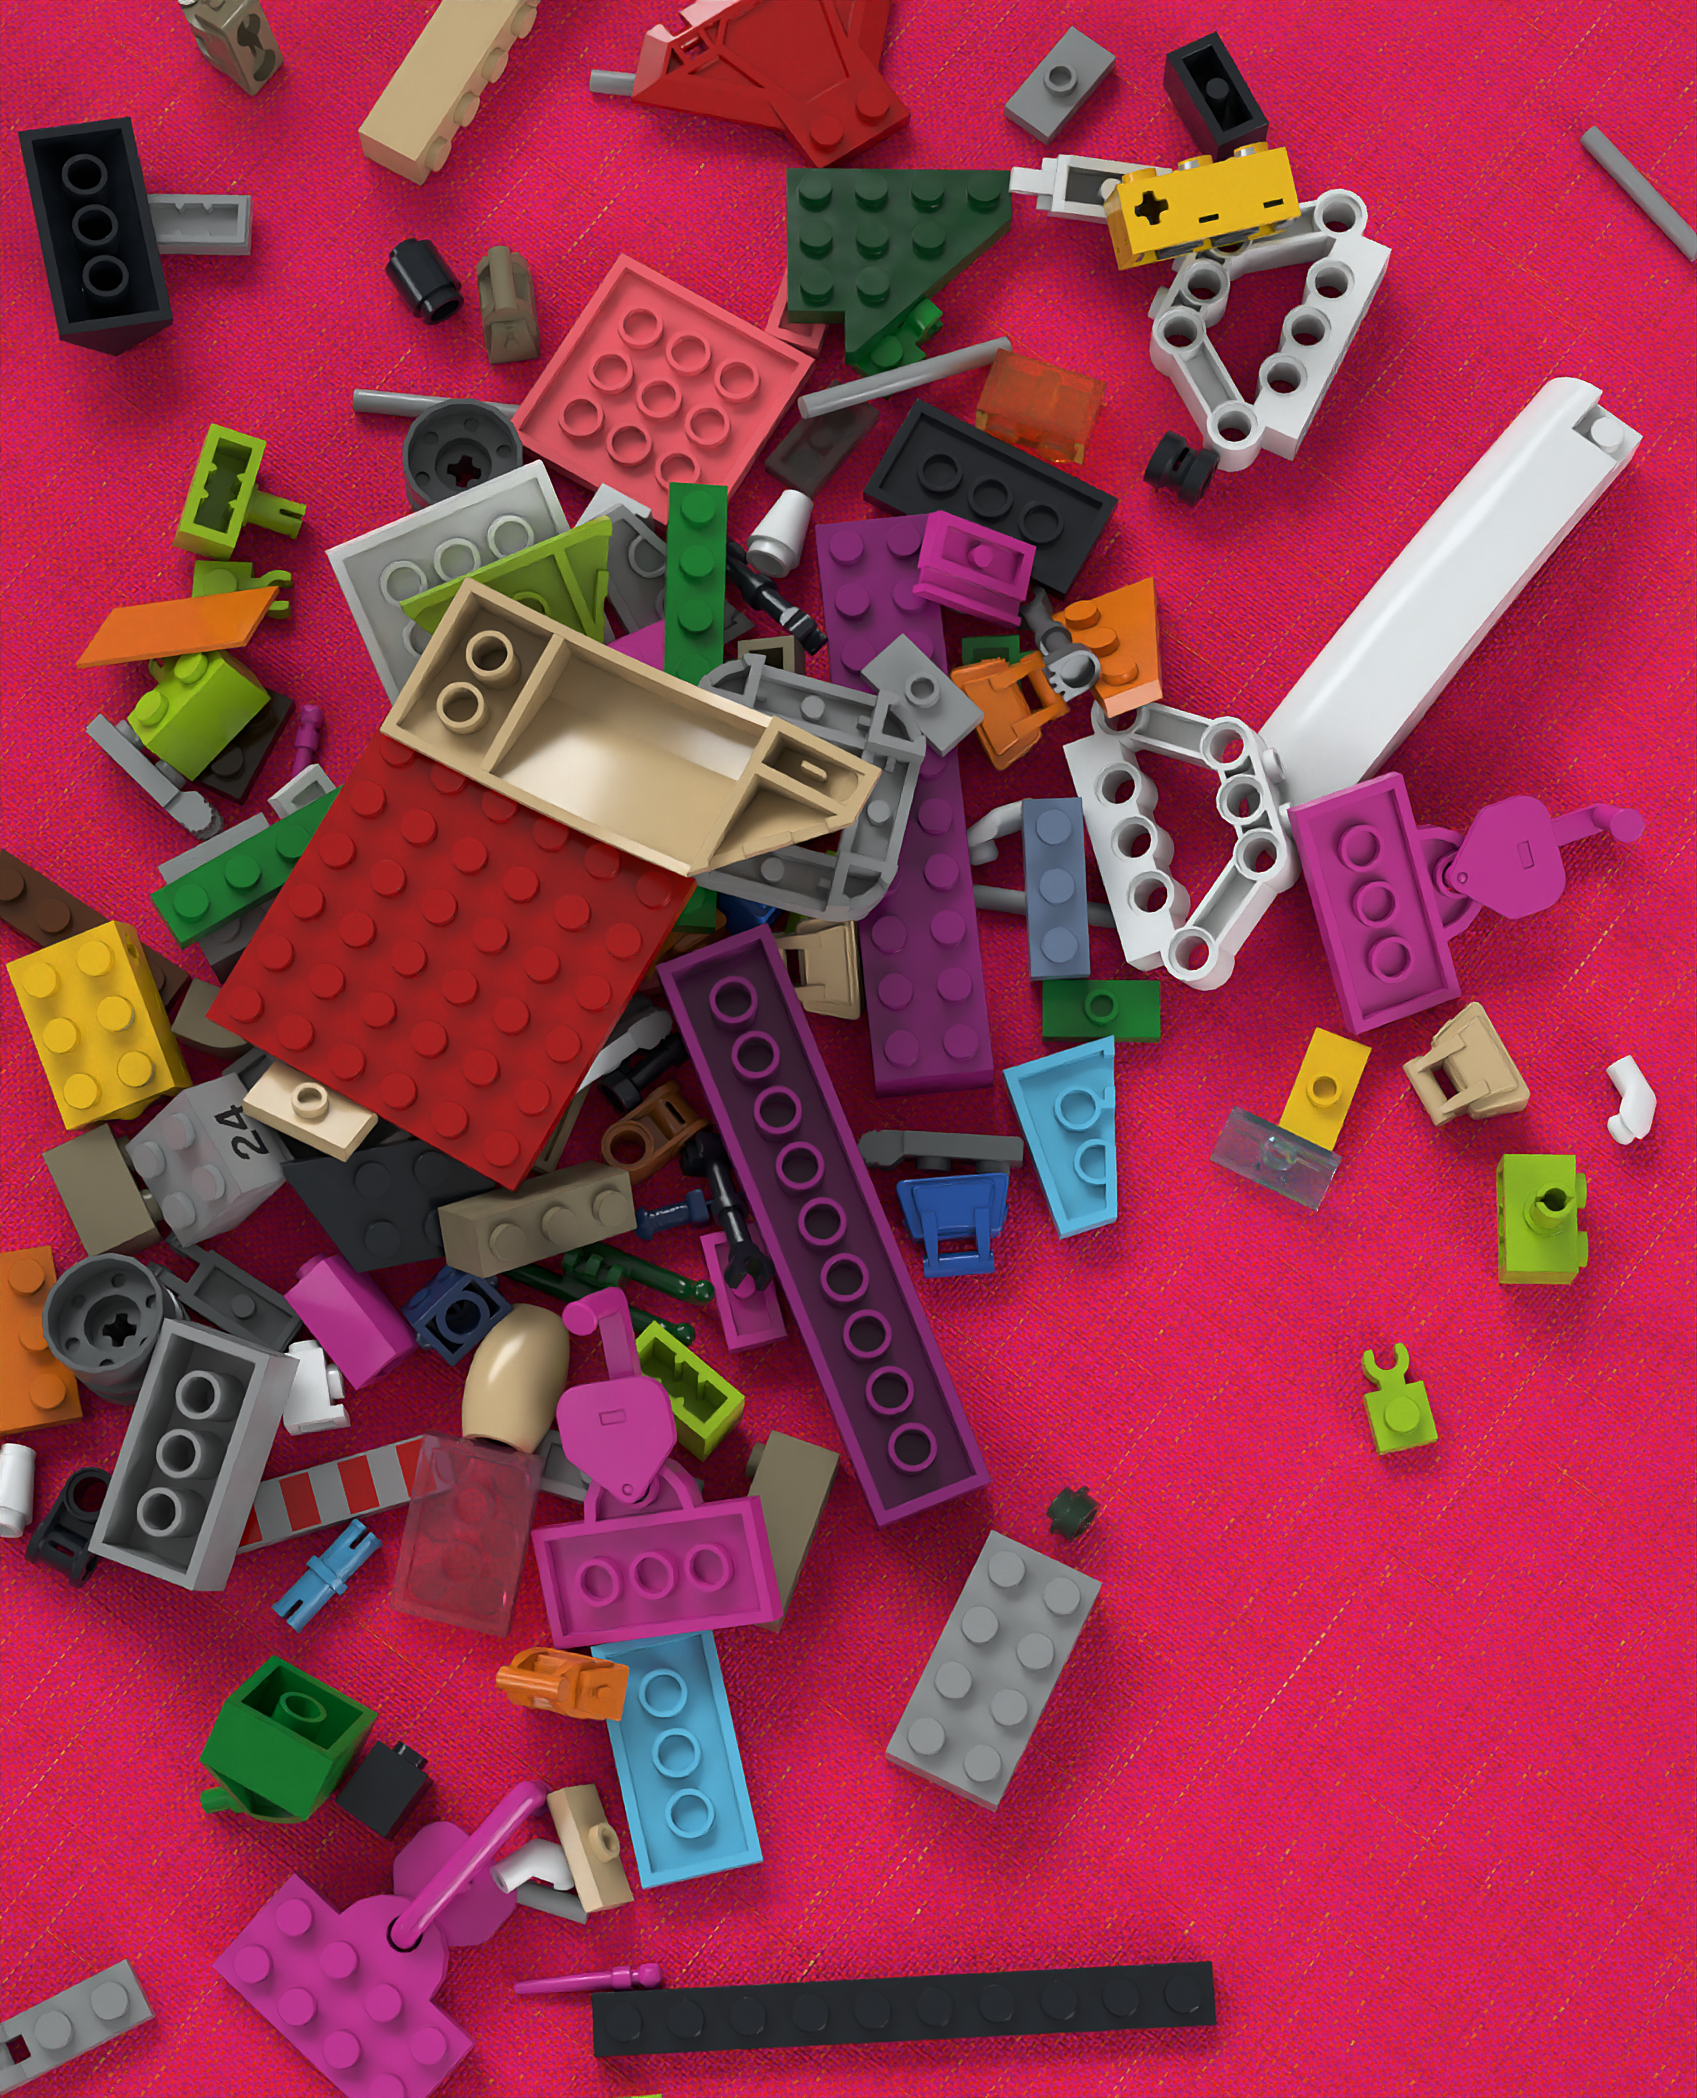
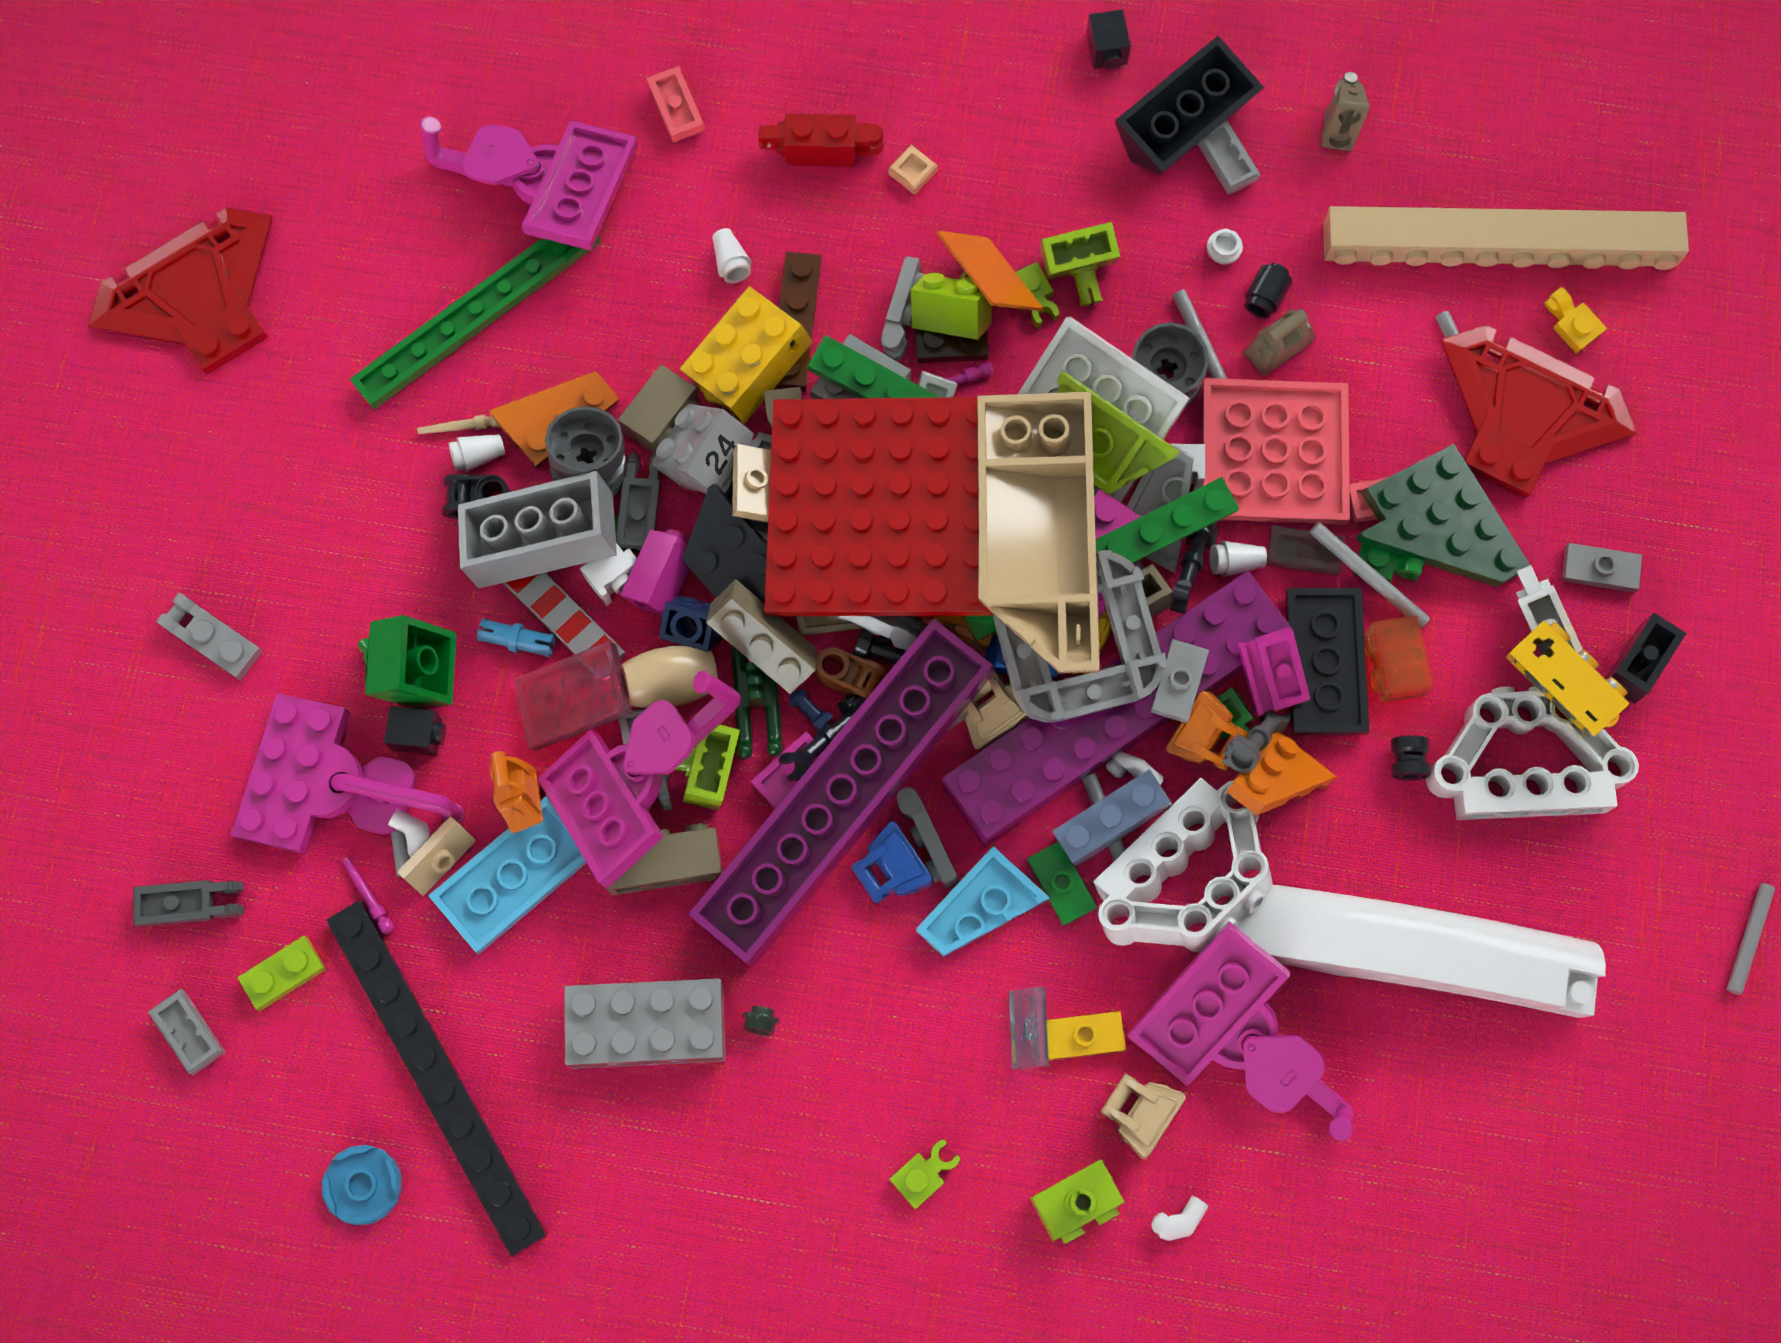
camera: 60 degrees right, 0 degrees up
none -> white plate [1207,229,1243,264]

